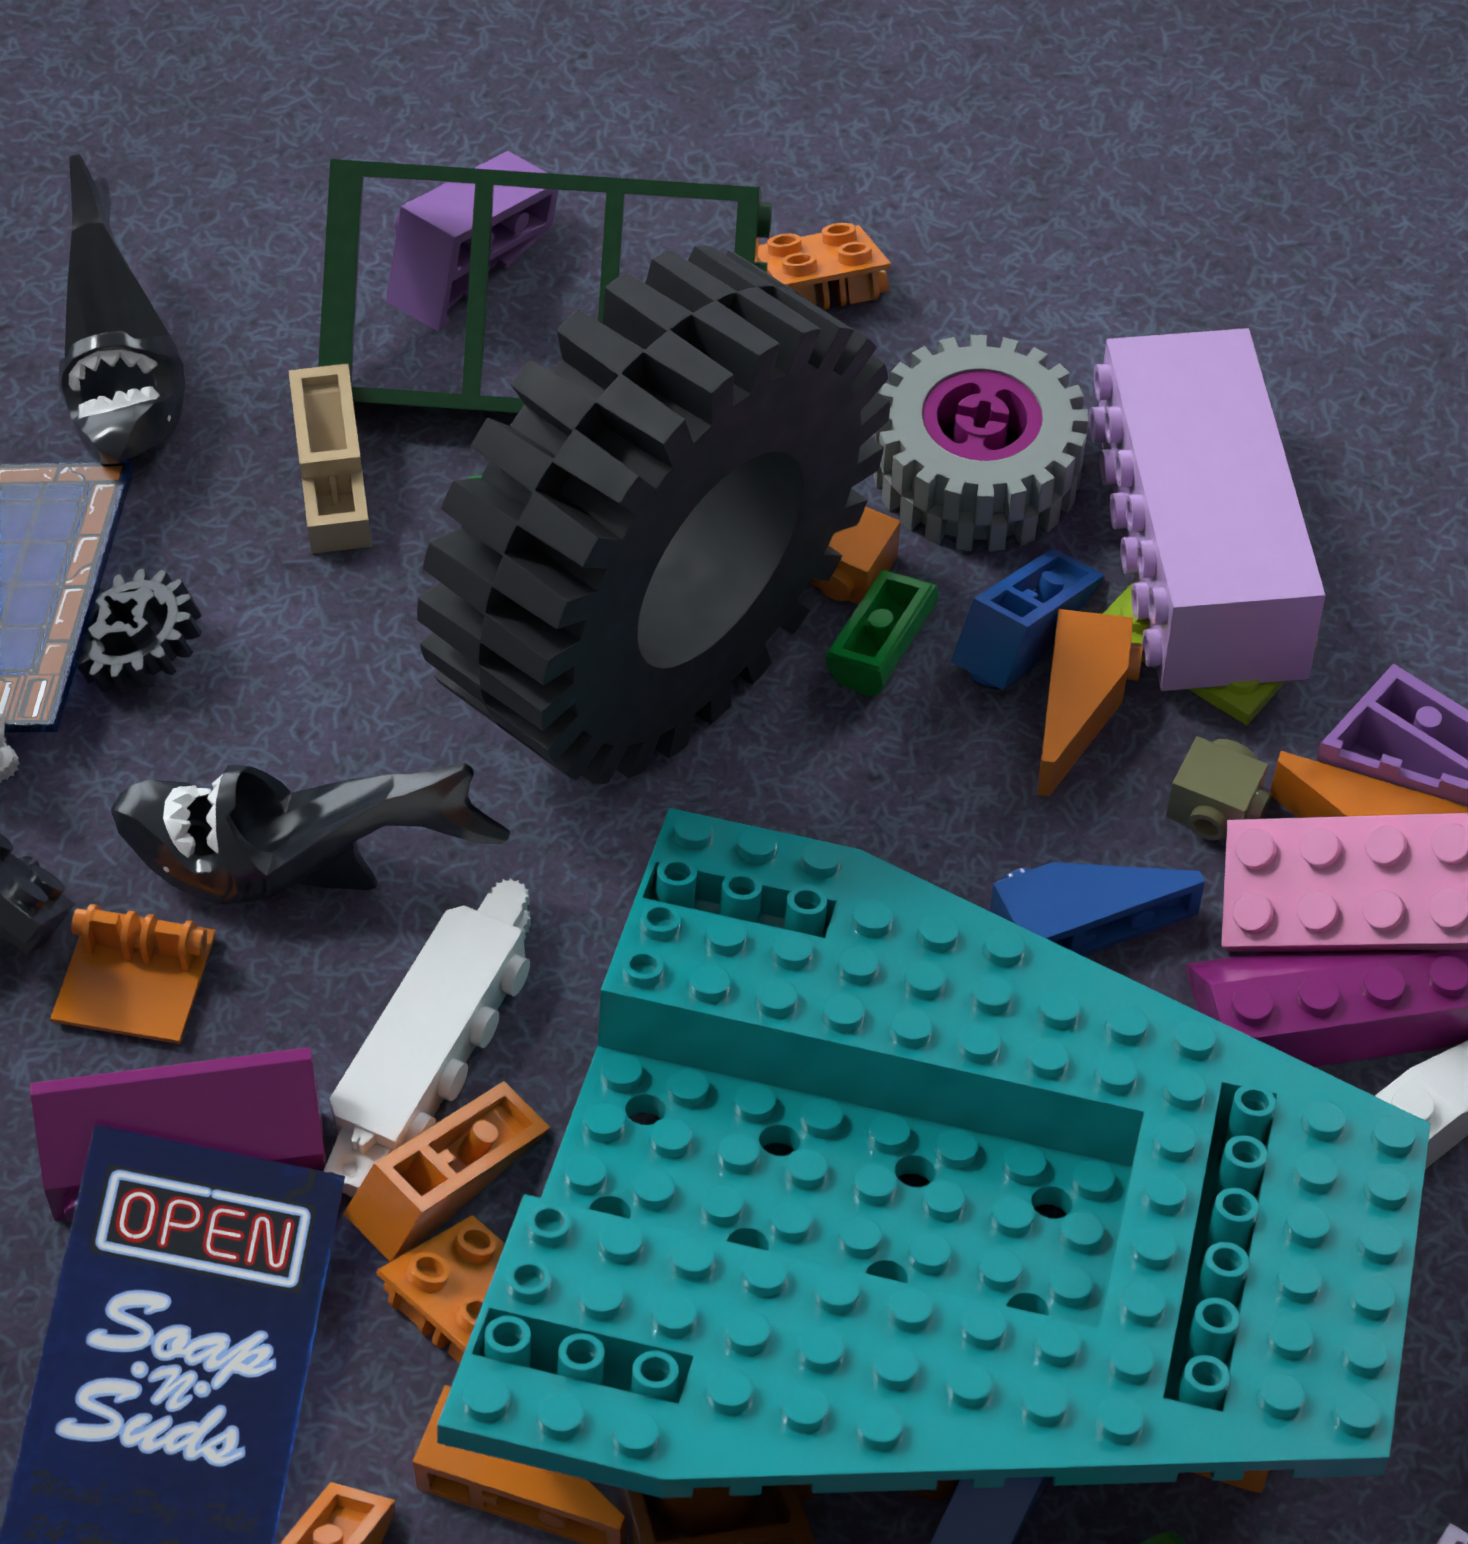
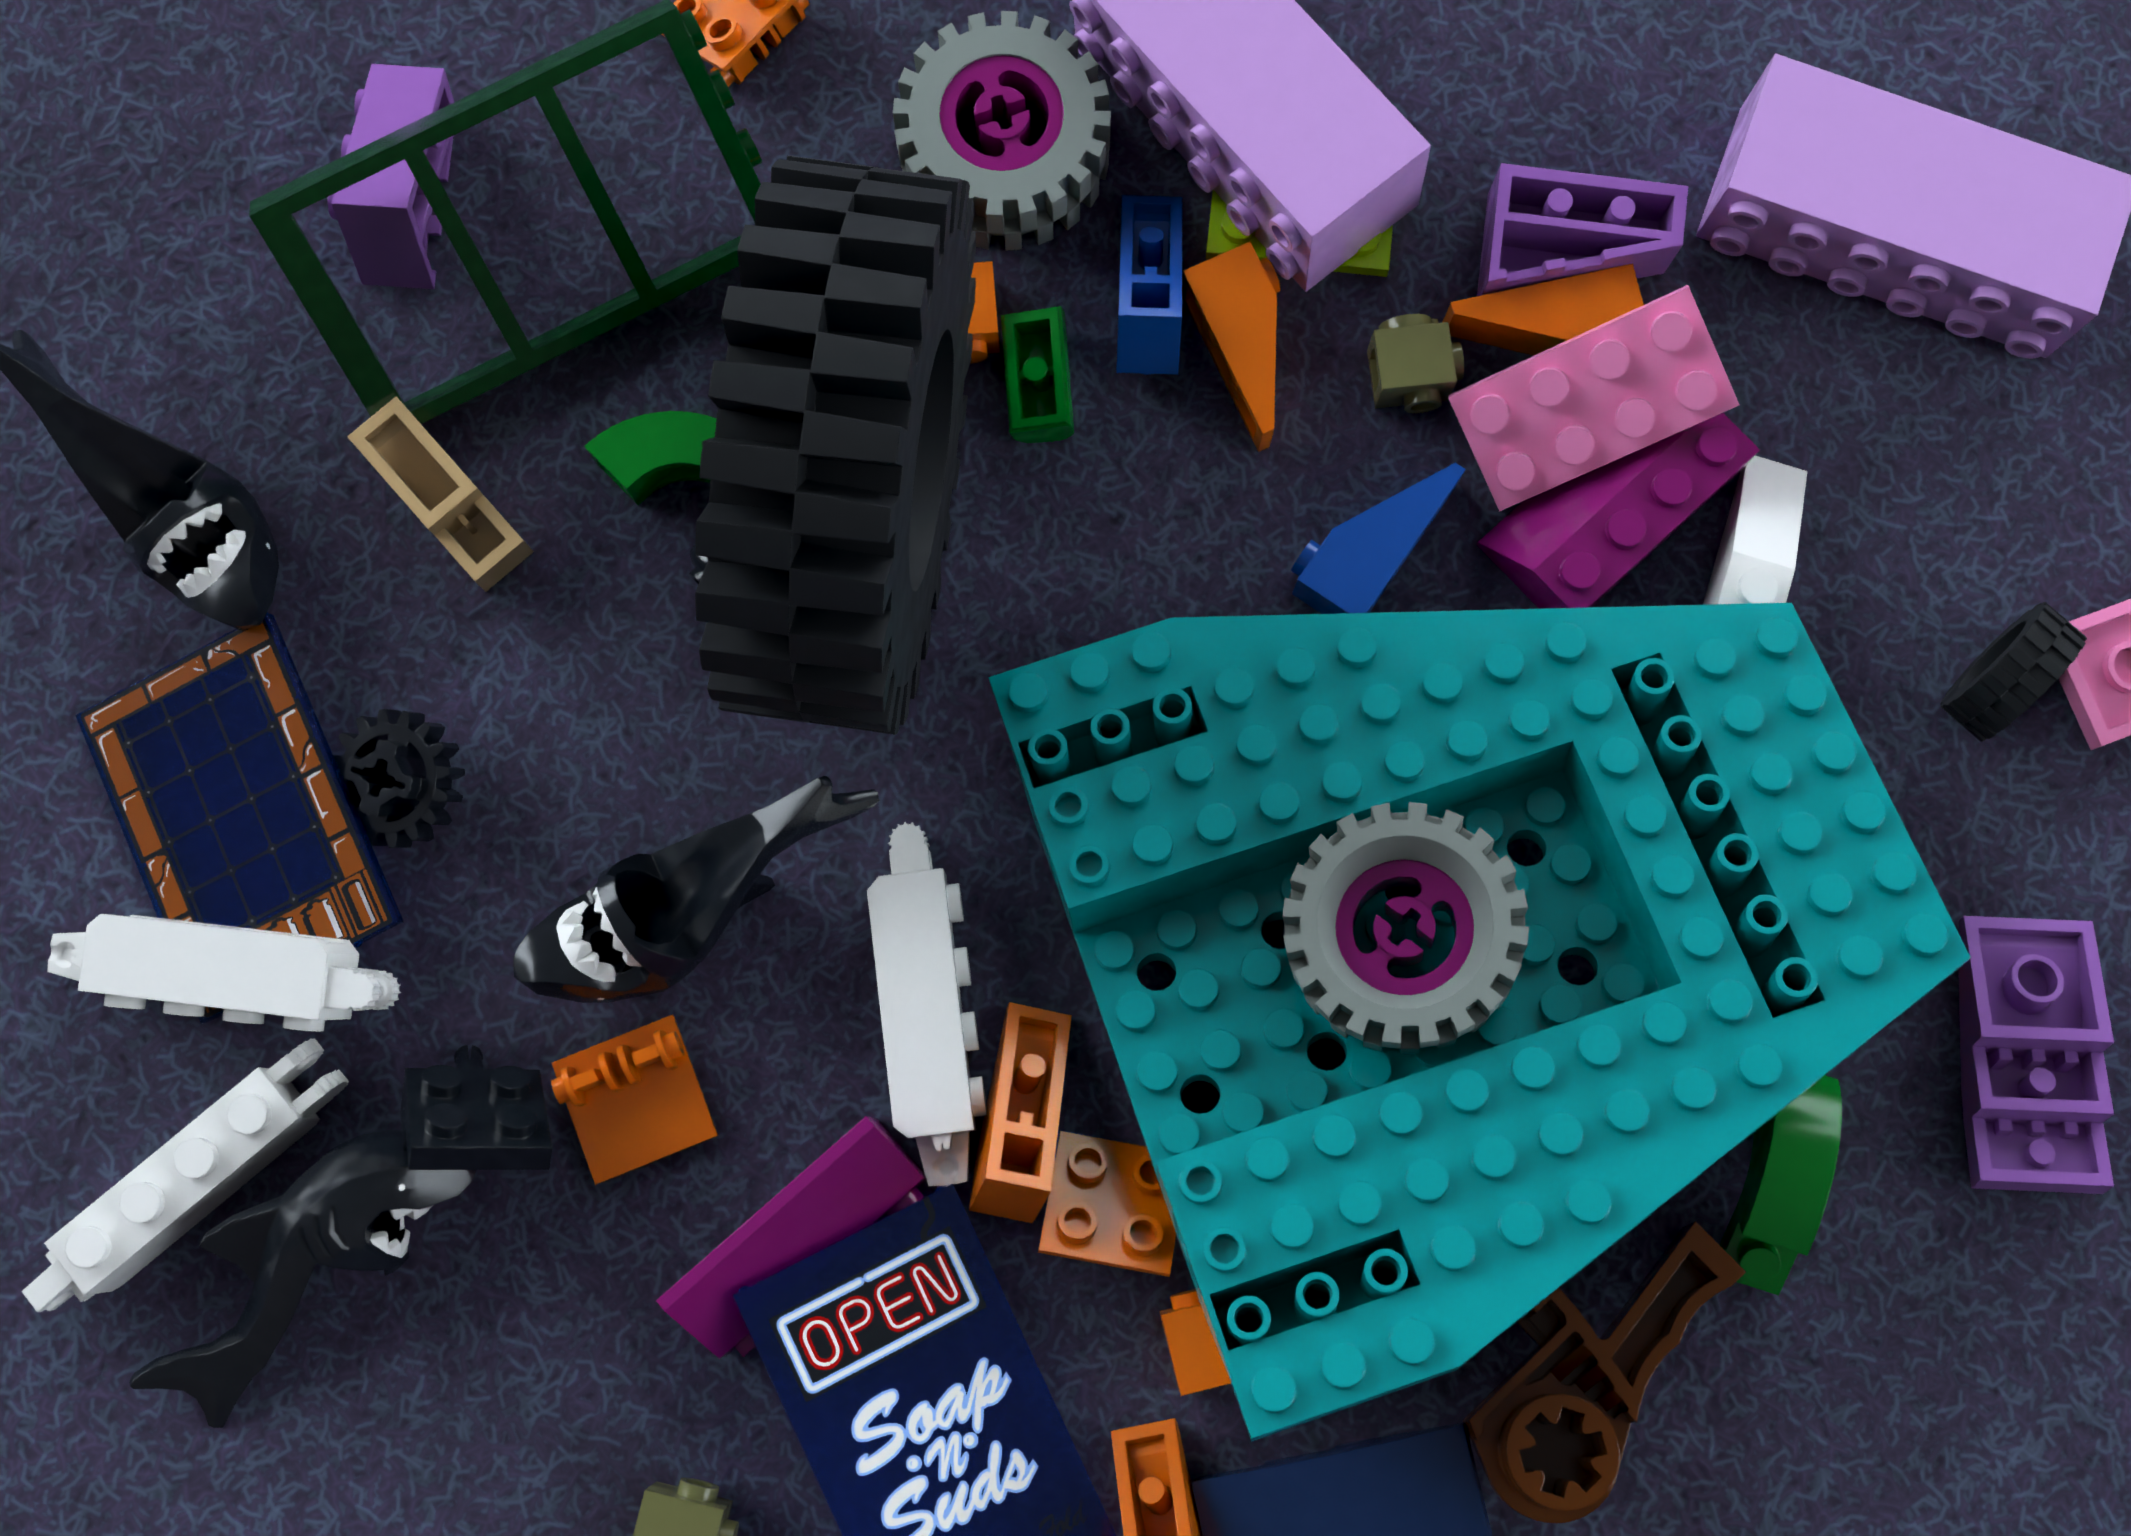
camera: 30 degrees left, 25 degrees up
none -> light grey wheel [1282,802,1529,1054]

